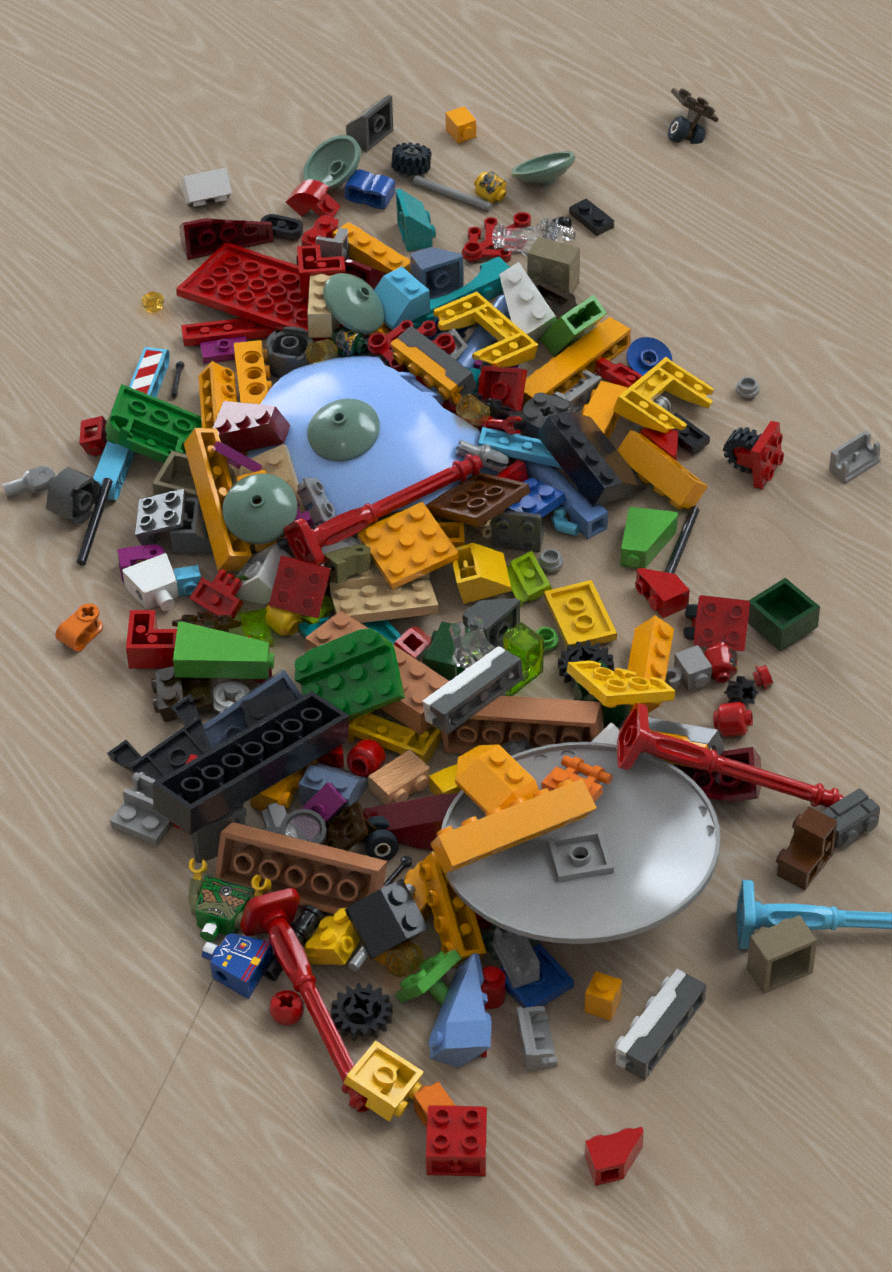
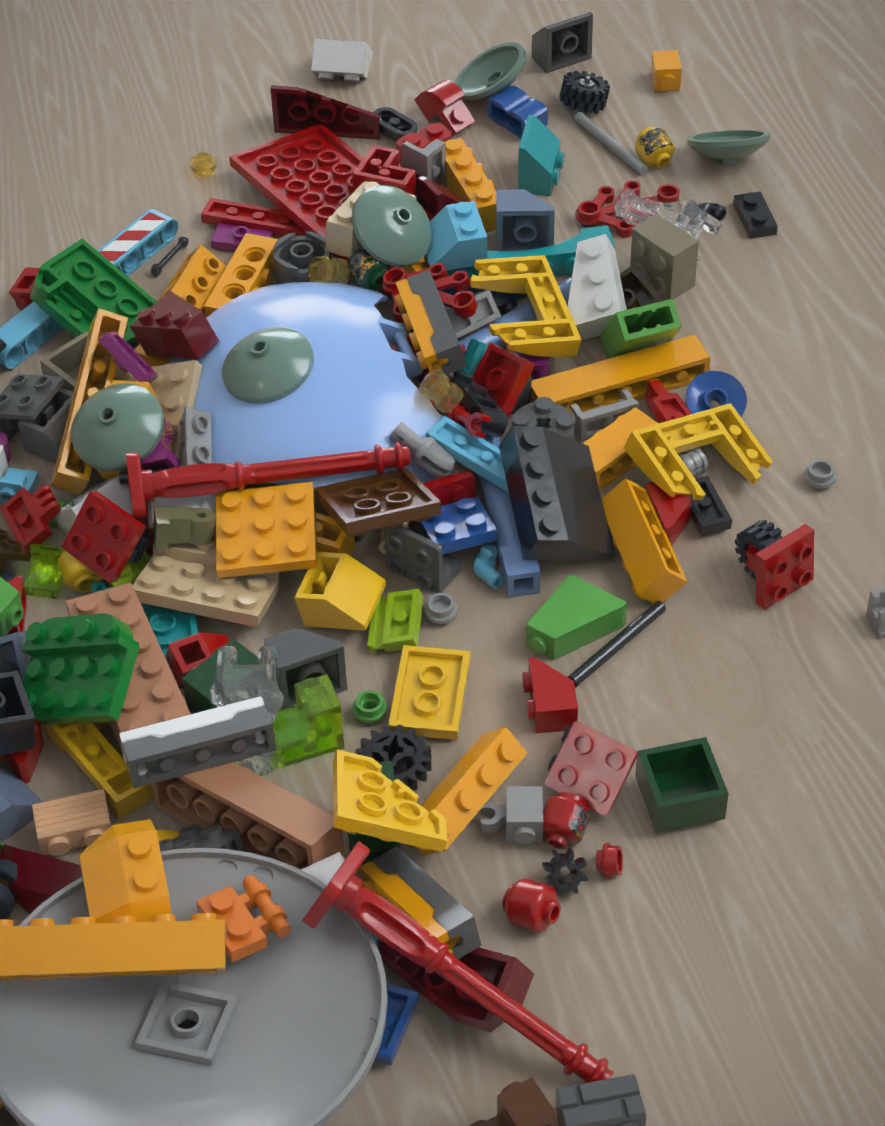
camera: 25 degrees right, 0 degrees up
red head [347,739,386,778] -> none

